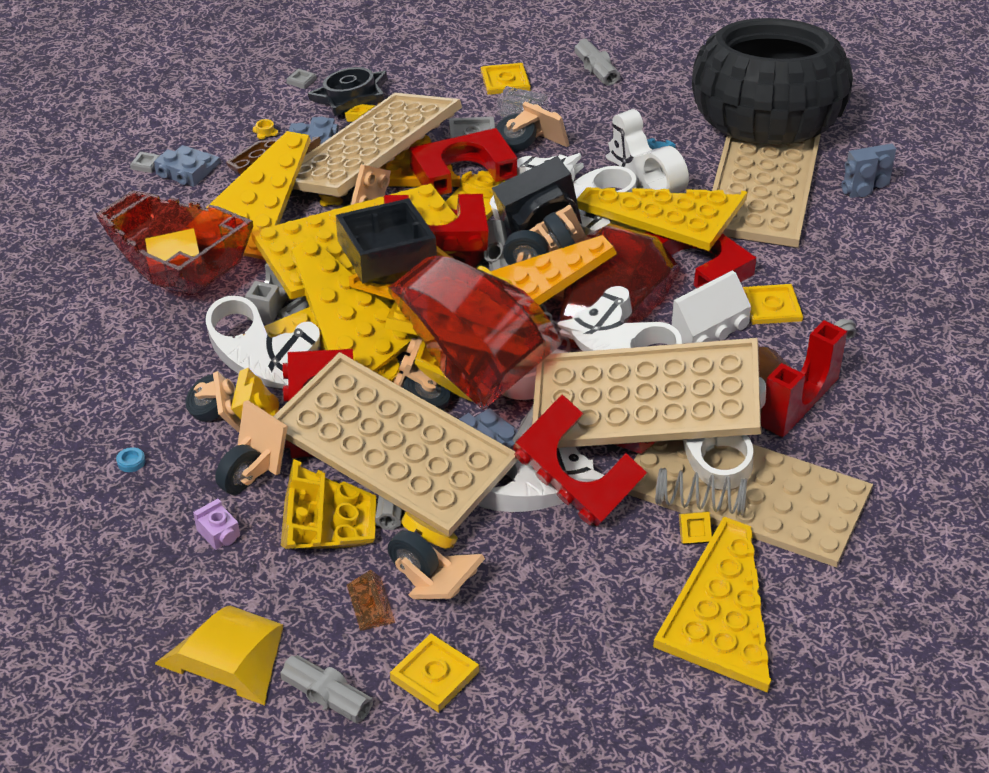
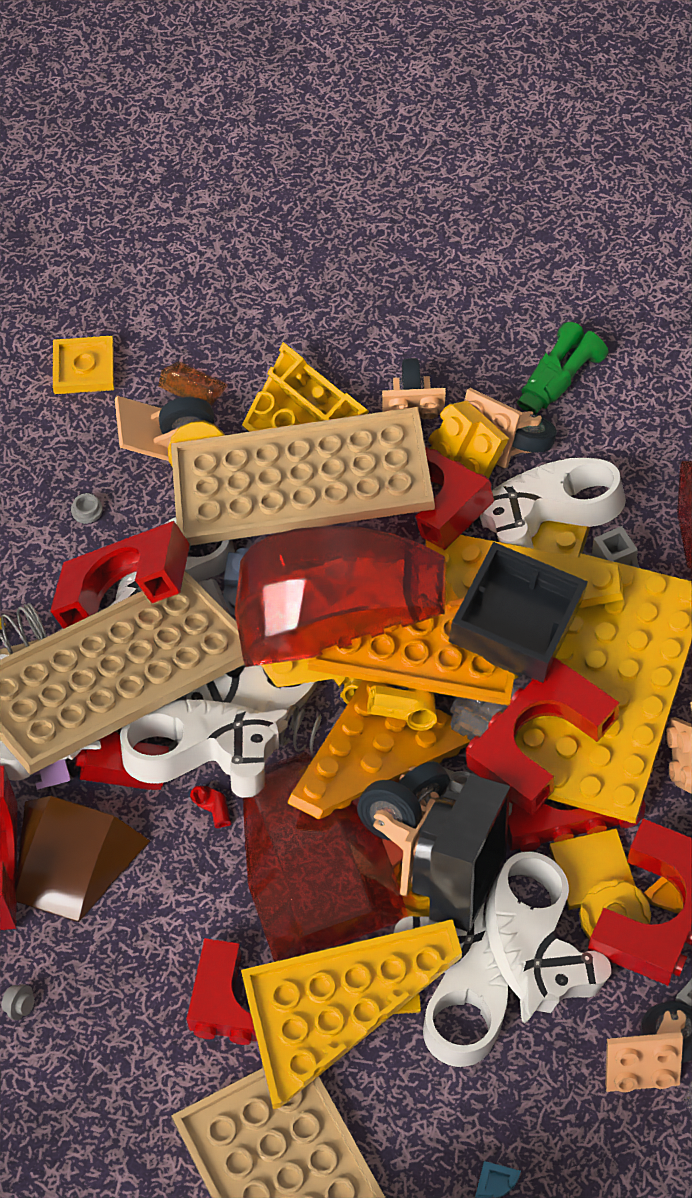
camera: 140 degrees right, 15 degrees up
dark azure tile [116,447,145,472] -> none
yellow wedge [155,605,283,706] -> none
lavender brick [193,499,240,550] -> none
light grey piece [280,655,373,723] -> none
white animal [606,109,689,193] -> none
white slope [672,270,751,344] -> none
yellow tile [743,284,803,325] -> none
none -> light grey plate [71,493,103,524]
none -> green piece [517,322,609,415]

